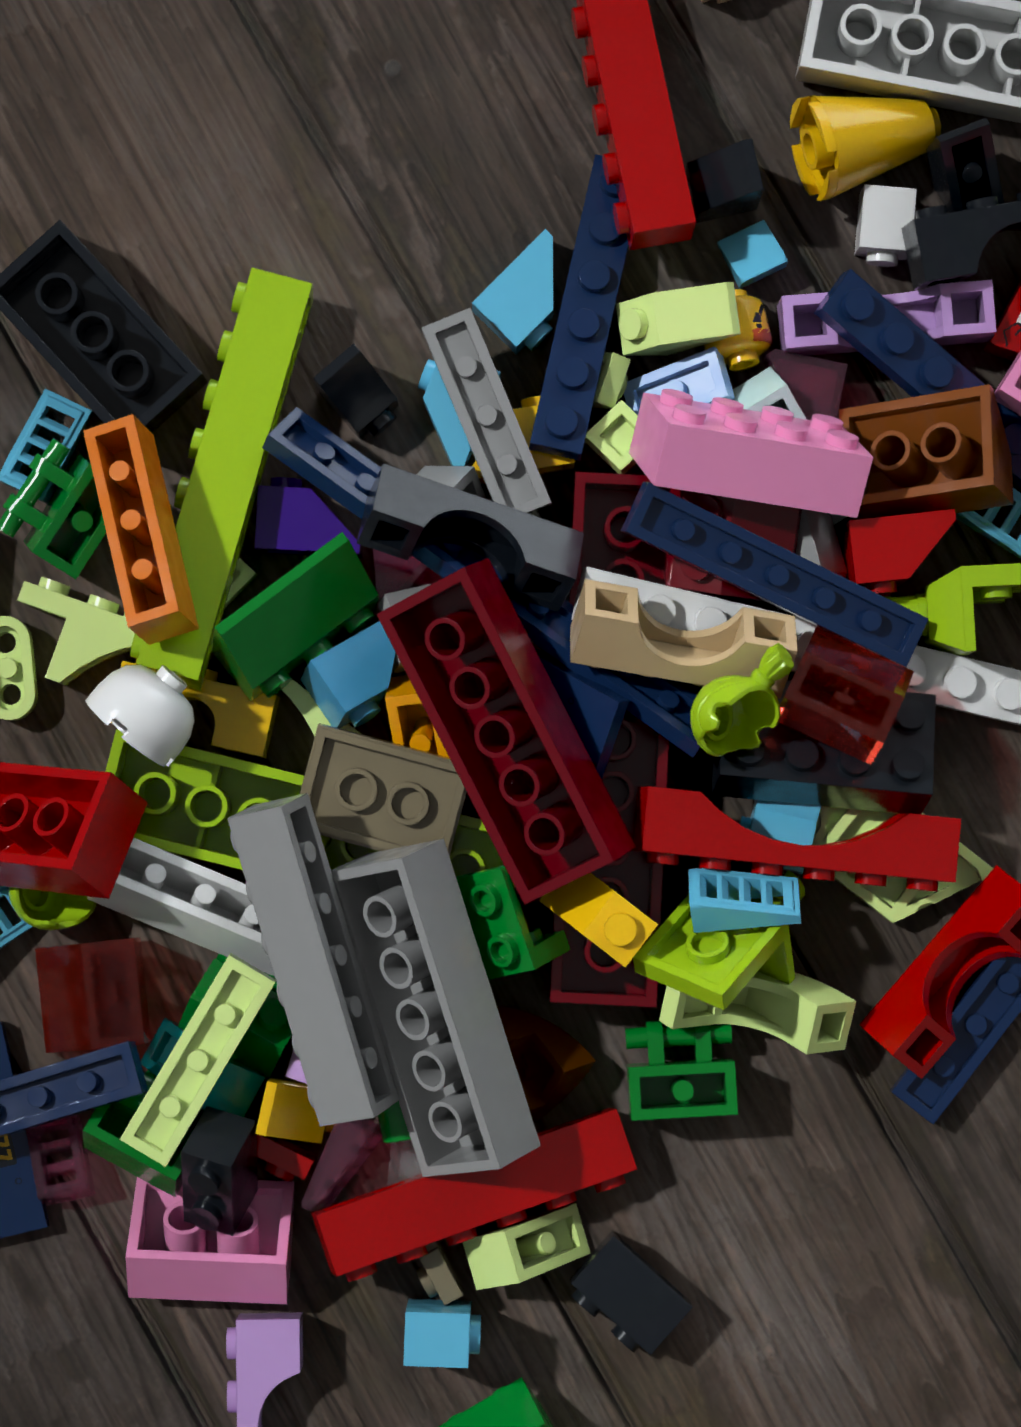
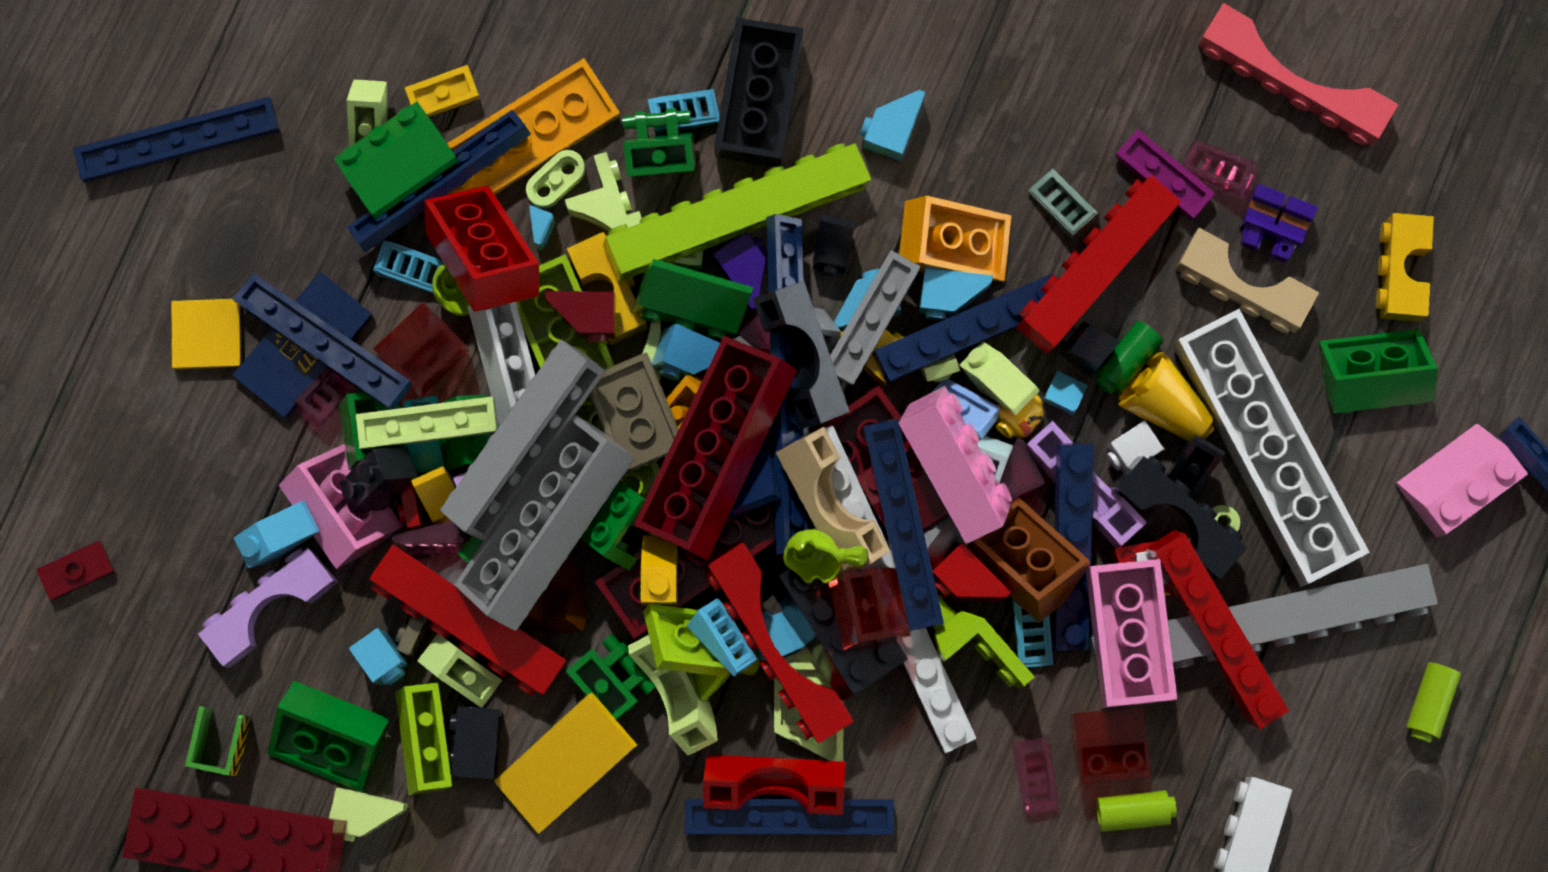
camera: 50 degrees right, 5 degrees down
orange brick [83,414,199,645] -> none
white cylinder [85,665,195,767] -> none
yellowish green plate [585,400,638,474] -> none
none -> medium azure slope [234,501,320,569]
none -> lime brick [395,683,452,795]
none -> yellow tile [494,692,637,834]
none -> medium azure slope [529,205,556,251]
none -> dark red slope [545,291,616,344]
none -> medium azure slope [859,90,925,162]
none -> light orange slope [899,195,1012,282]
none -> sand green slope [1028,169,1100,243]
none -> green brick [1095,320,1164,395]

